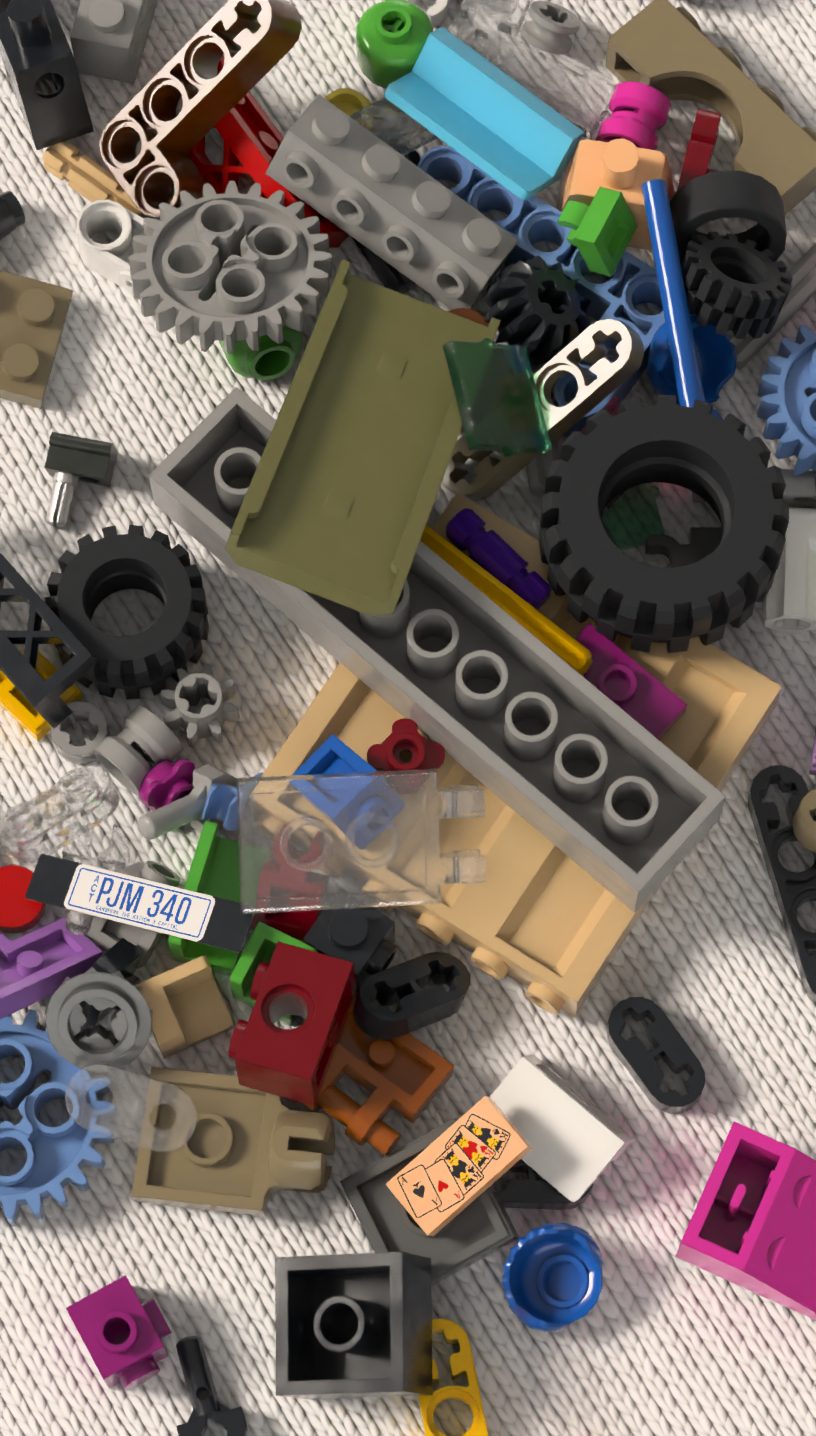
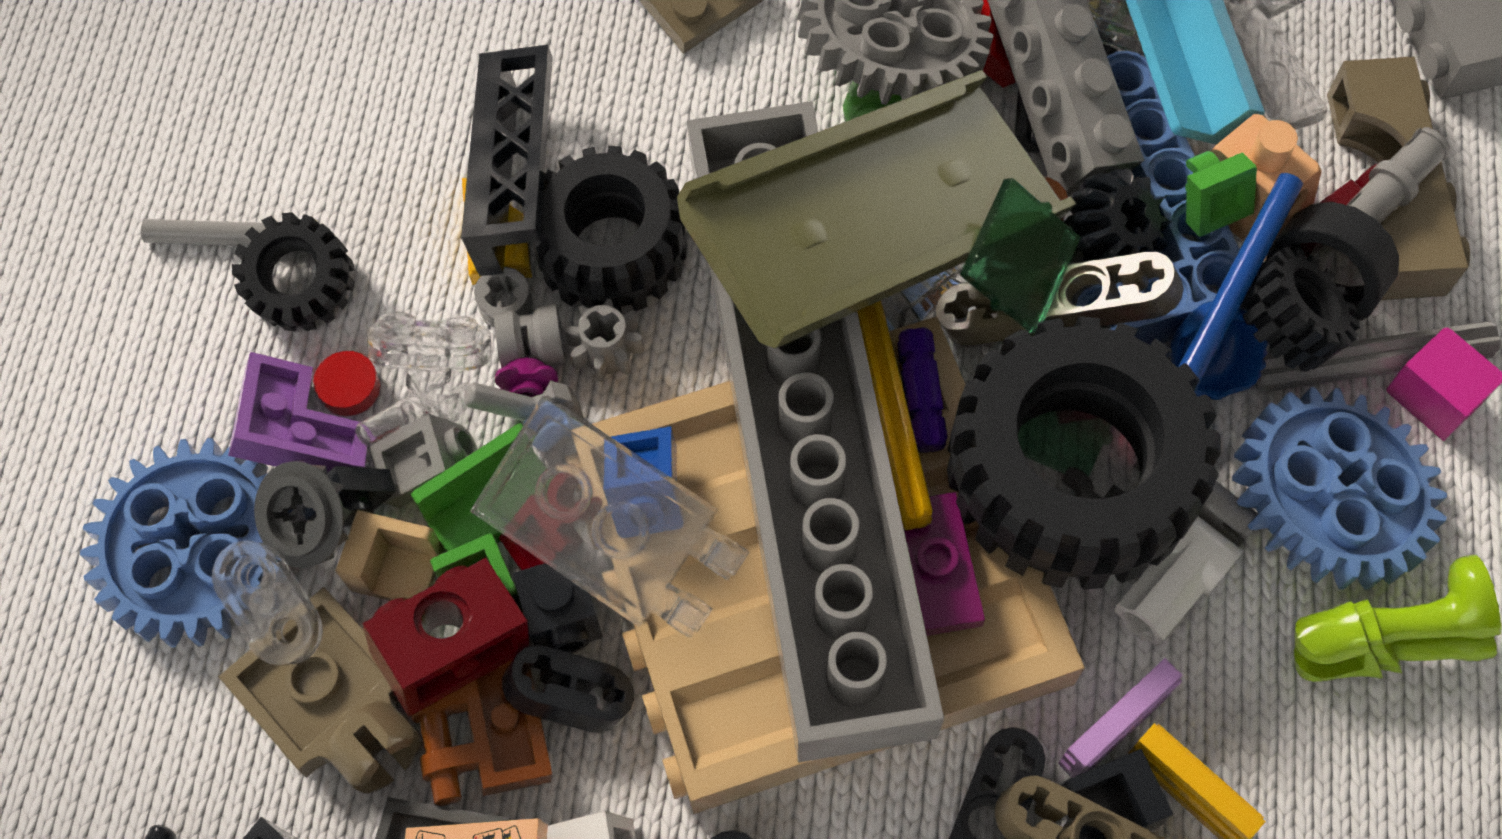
camera: 40 degrees right, 5 degrees down
sticker [25,854,255,952] -> none
pearl dark grey piece [44,432,118,528] -> none
magenta brick [66,1275,172,1390] -> none
dark red plate [367,718,445,795] -> none
light grey bush [520,1,581,55] -> none
dark pink wheel [596,81,671,150] -> none
none -> light grey pin [1347,127,1450,224]

